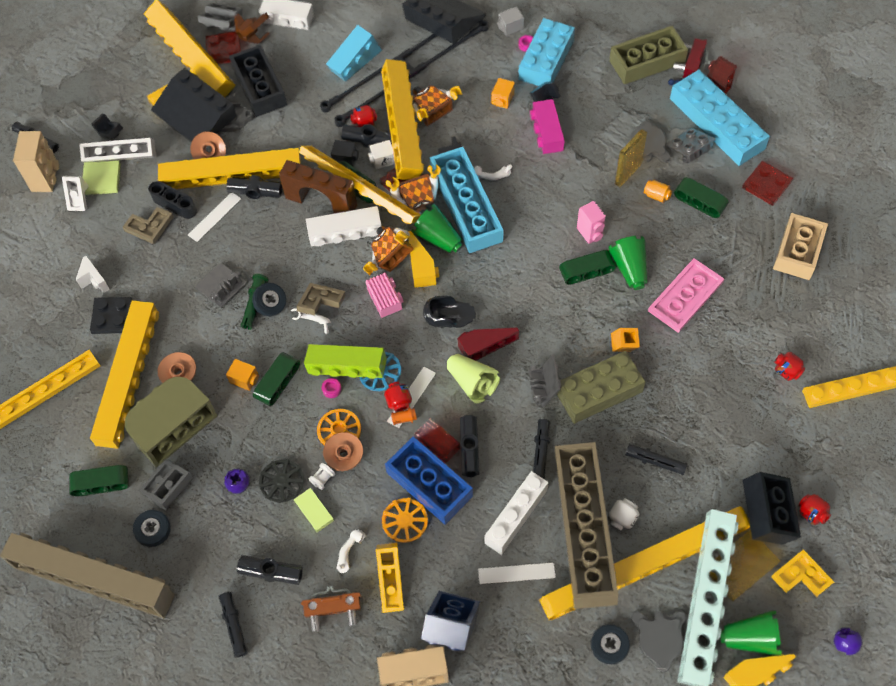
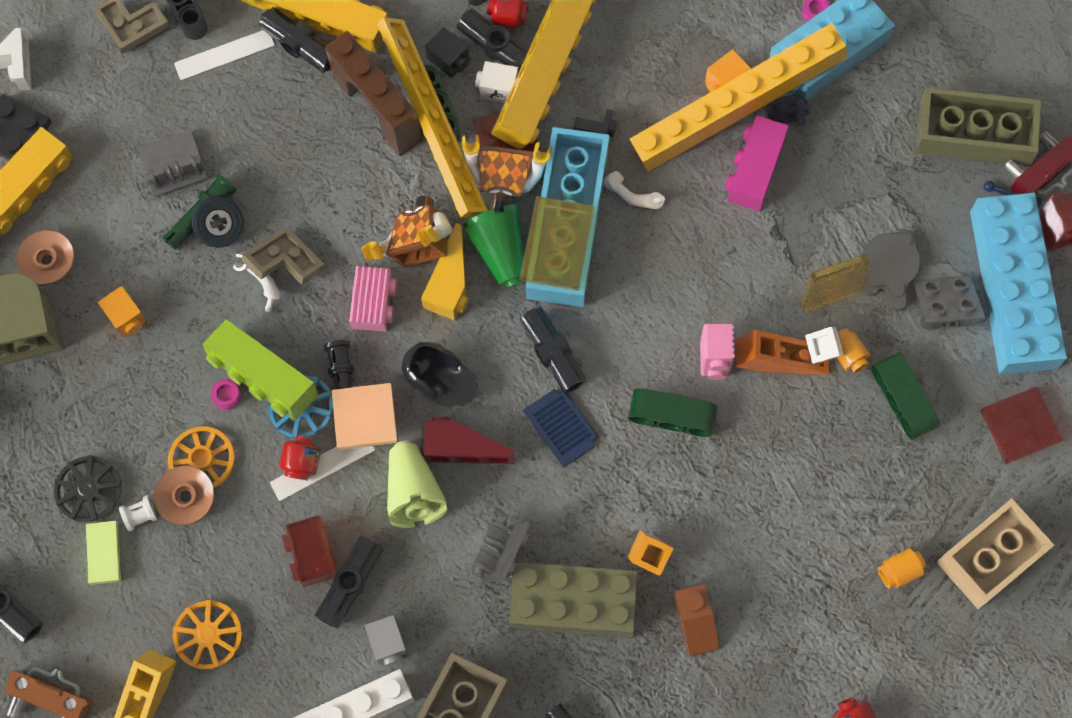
camera: 30 degrees right, 10 degrees up
dark purple piece [224,468,250,494] -> none
dark green beam [253,352,300,406] -> none
white brick [306,206,381,247] -> none
white piece [337,530,366,573] -> none
blue brick [385,436,473,525] -> none
orange pin [391,407,417,425] -> none
torso [412,86,462,127] -> none
black pin [533,419,550,479] -> none
green cone [608,236,648,290] -> none
bright pink plate [648,258,724,333] -> none
none -> black pin [323,340,354,390]
none -> light nougat tile [332,383,398,450]
none -> light grey brick [364,615,408,667]
none -> clear yellow tile [520,196,594,291]
none -> black piece [520,307,586,394]
none -> dark blue window [523,389,599,468]
none -> yellow brick [630,23,848,172]
none -> dark orange slope [673,584,719,657]
none -> orange slope [735,330,829,375]
none -> white plate [805,327,844,364]
none -> light orange brick [877,548,926,589]

